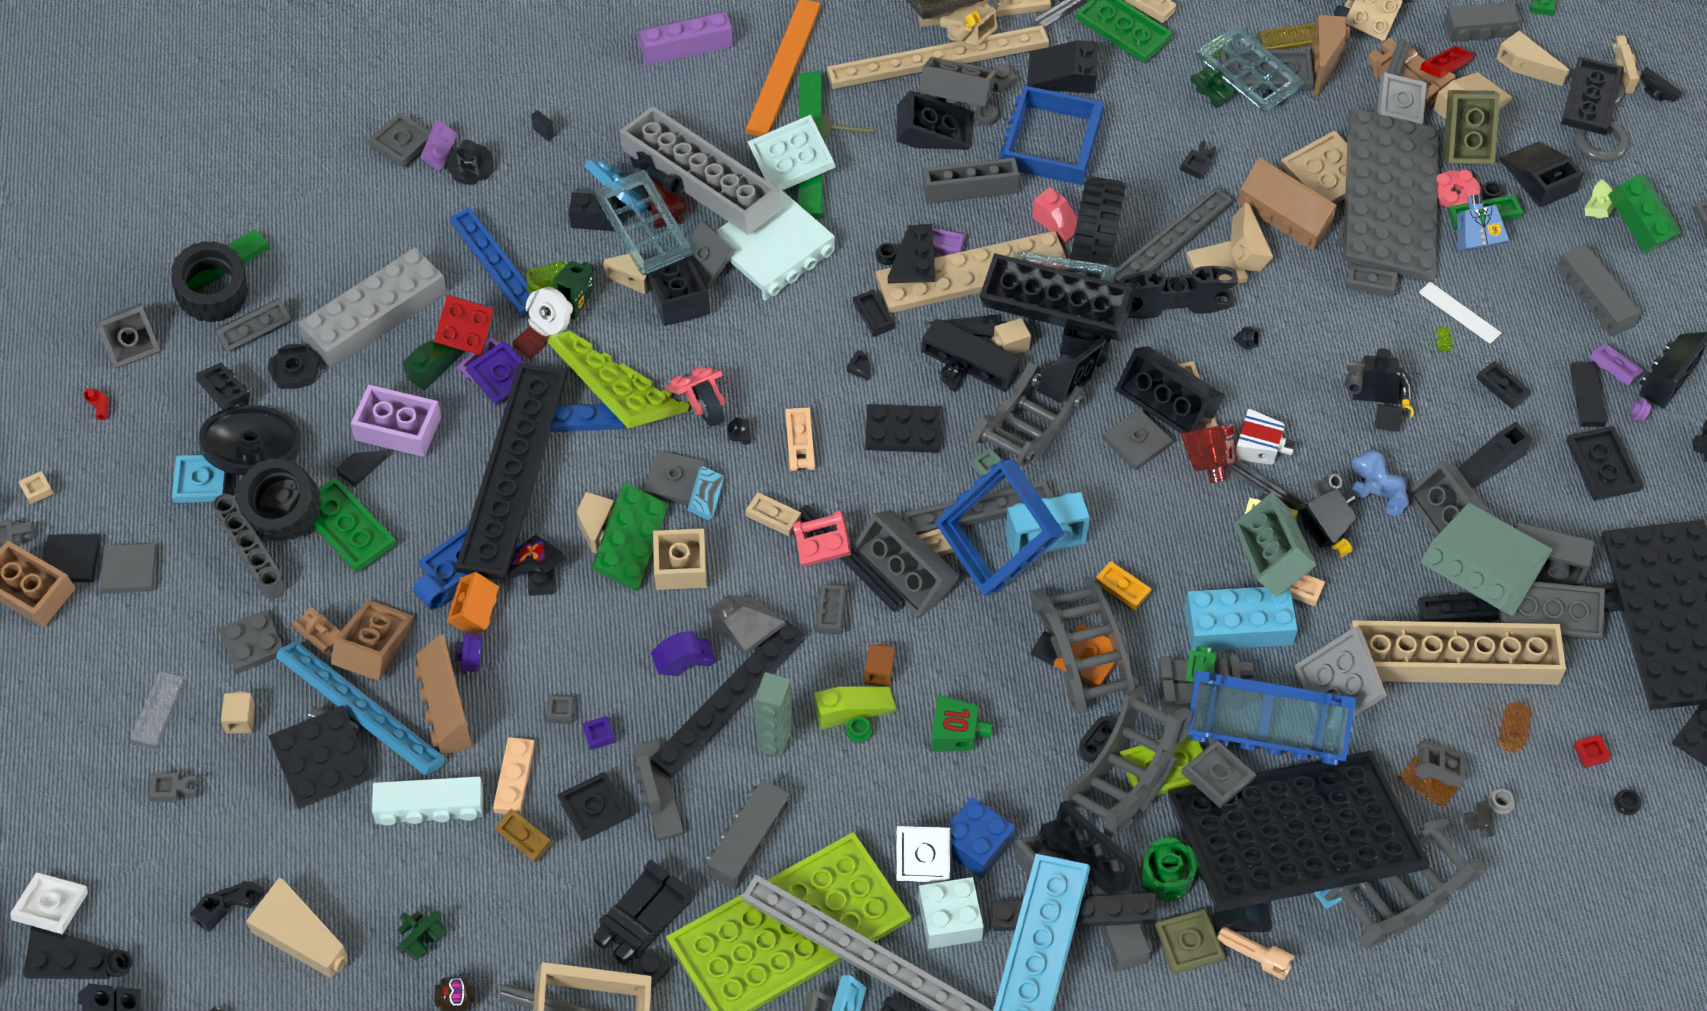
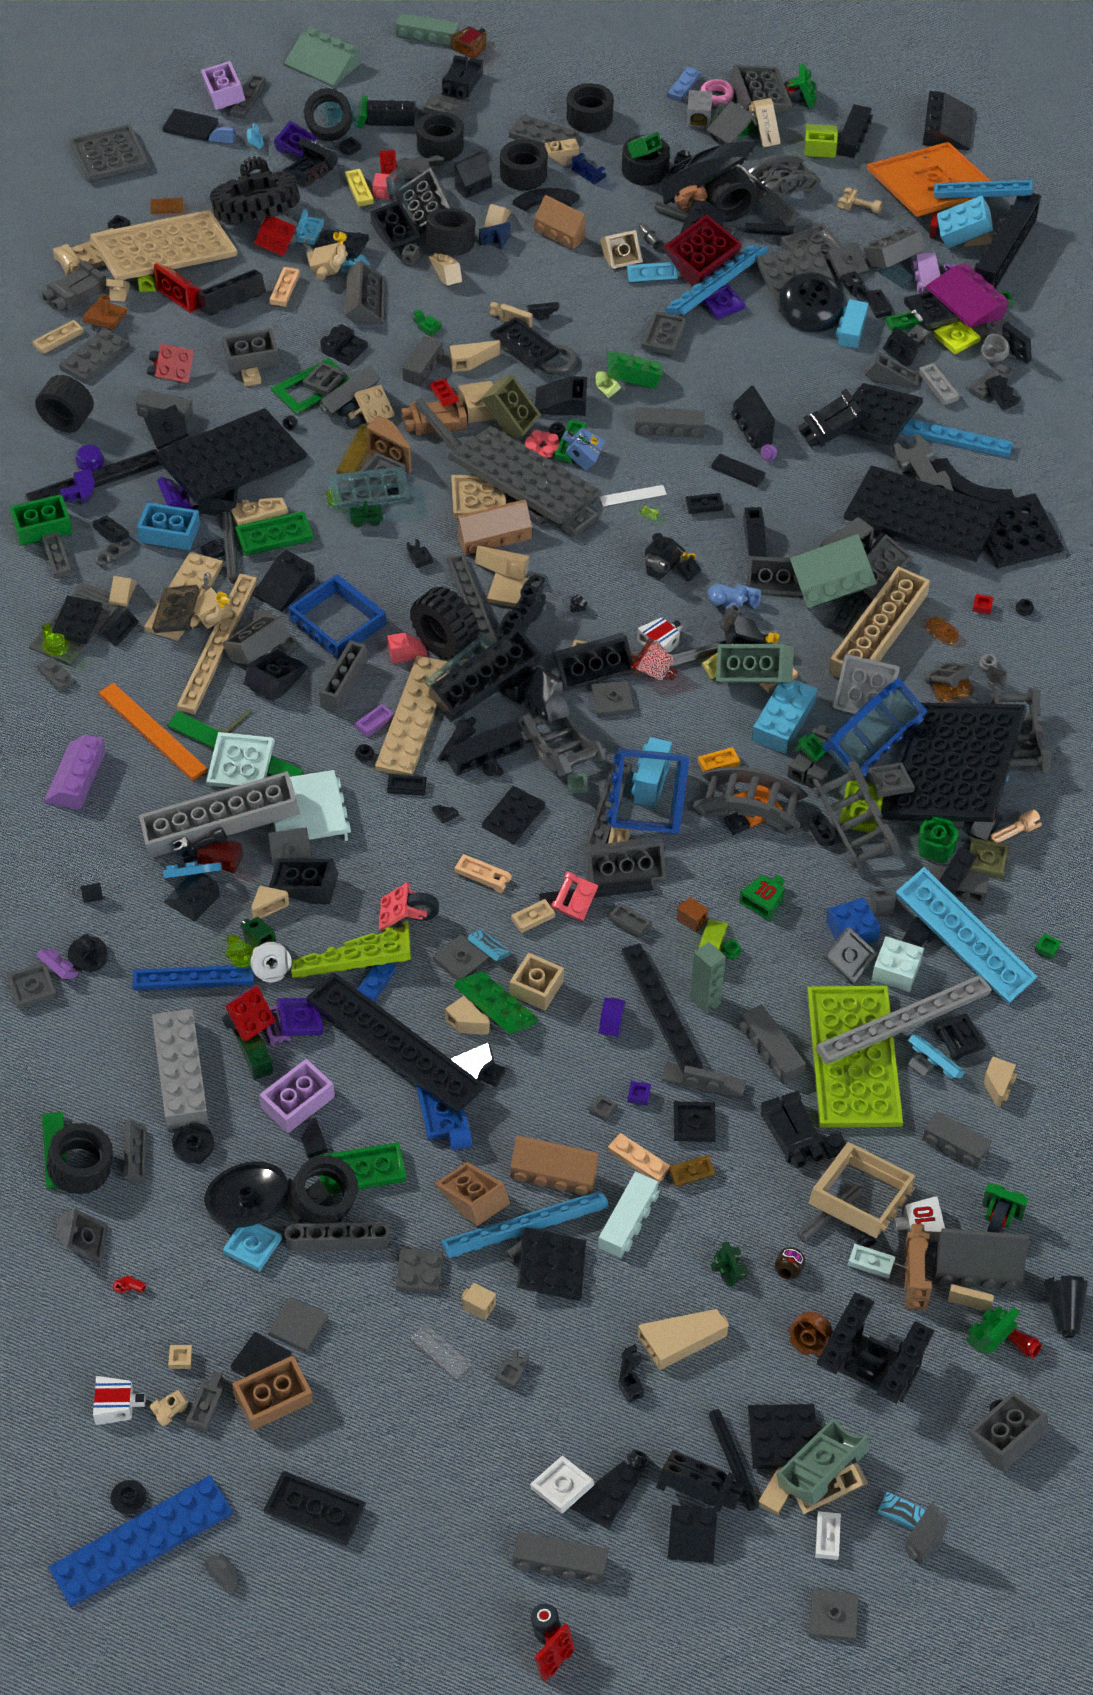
camera: 60 degrees left, 5 degrees down
black bracket [196,362,250,411] -> none
medium nougat hips [292,607,341,654] -> none
orange brick [446,572,499,634] -> none
dark purple piece [455,630,483,674] -> none
clear red tile [513,327,547,359] -> none
clear light blue piece [594,170,693,276] -> none
flat silver slope [708,595,786,654] -> none
black plate [727,417,751,445] -> none
black wing [887,224,935,284] -> none
tan brick [992,318,1031,355] -> none
black fence [1040,801,1136,896] -> none
light grey plate [1377,72,1426,125] -> none
black plate [1566,426,1642,501] -> none
medium lavender plate [1590,343,1644,386] -> none

